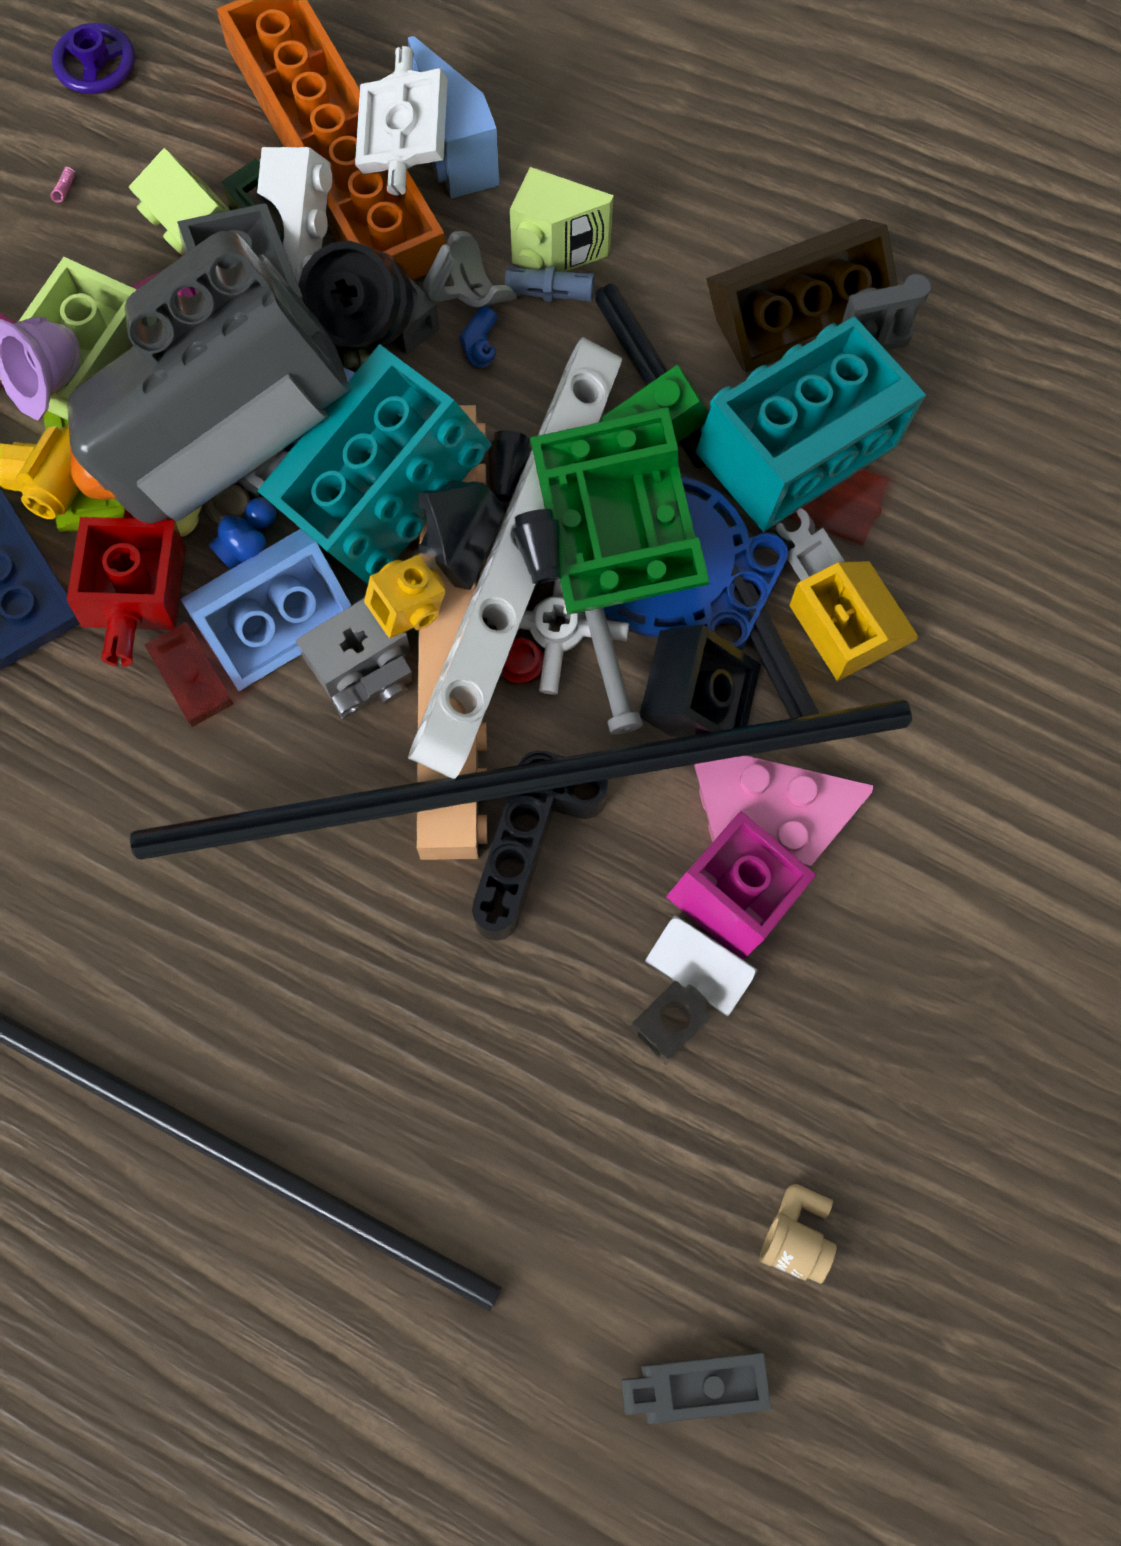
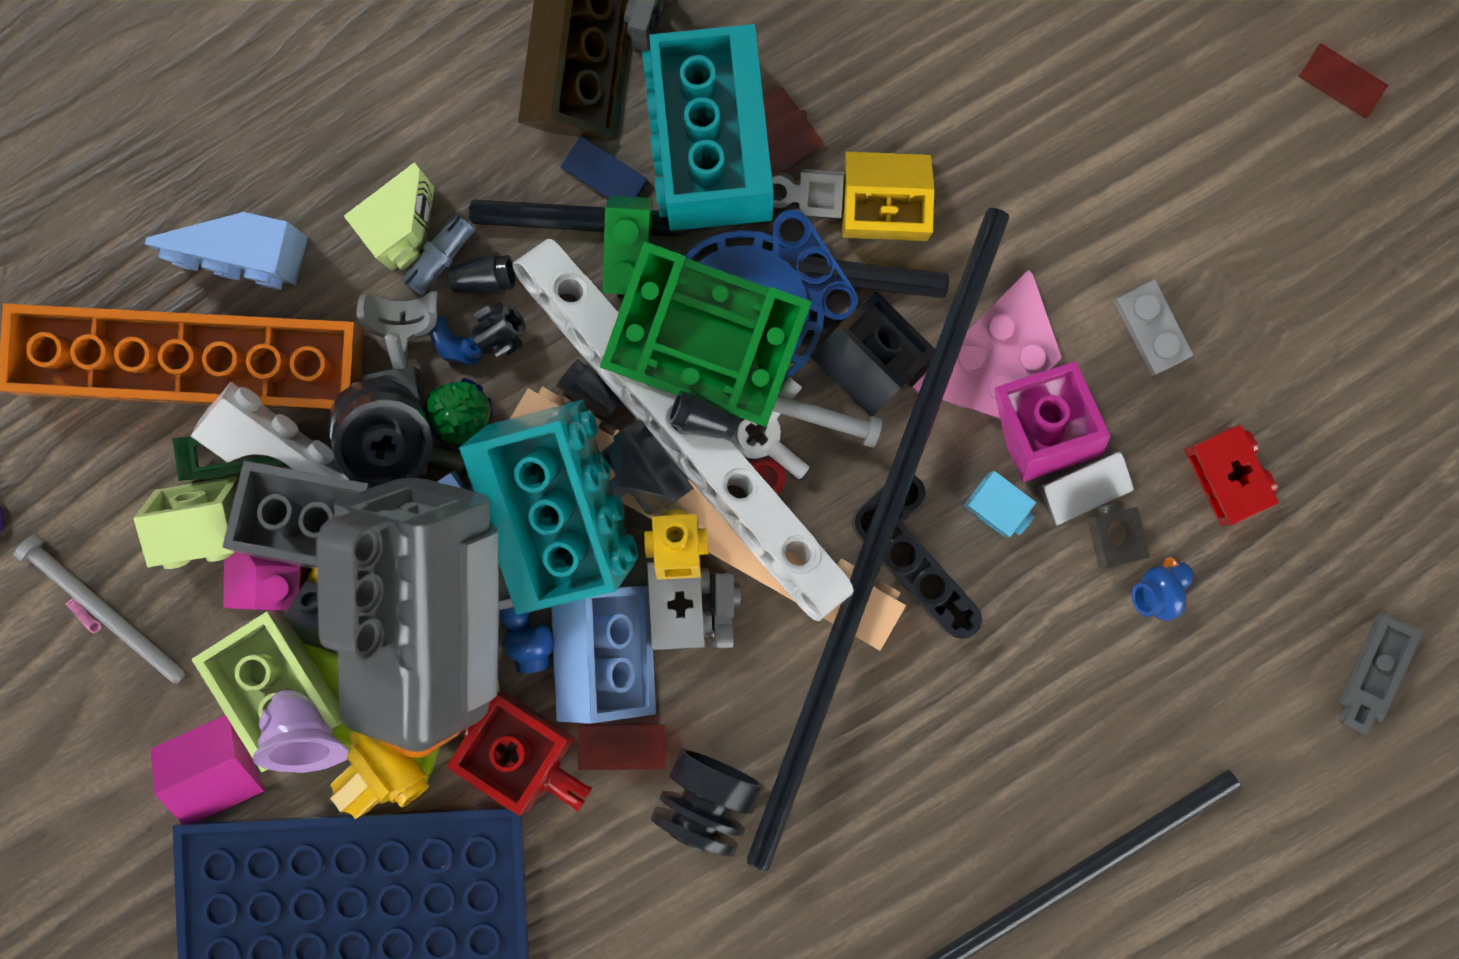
camera: 60 degrees left, 15 degrees up
white plate [355,46,448,195] -> none
tan piece [759,1184,837,1284] -> none
none -> light grey bar [13,534,186,684]
none -> green piece [425,378,494,448]
none -> black cone [449,252,515,295]
none -> black gear [472,302,526,358]
none -> dark blue piece [560,136,648,199]
none -> black wheel [650,748,764,857]
none -> medium azure brick [963,471,1036,537]
none -> light grey plate [1113,280,1194,376]
none -> blue animal [1132,557,1194,621]
none -> red brick [1183,425,1279,526]

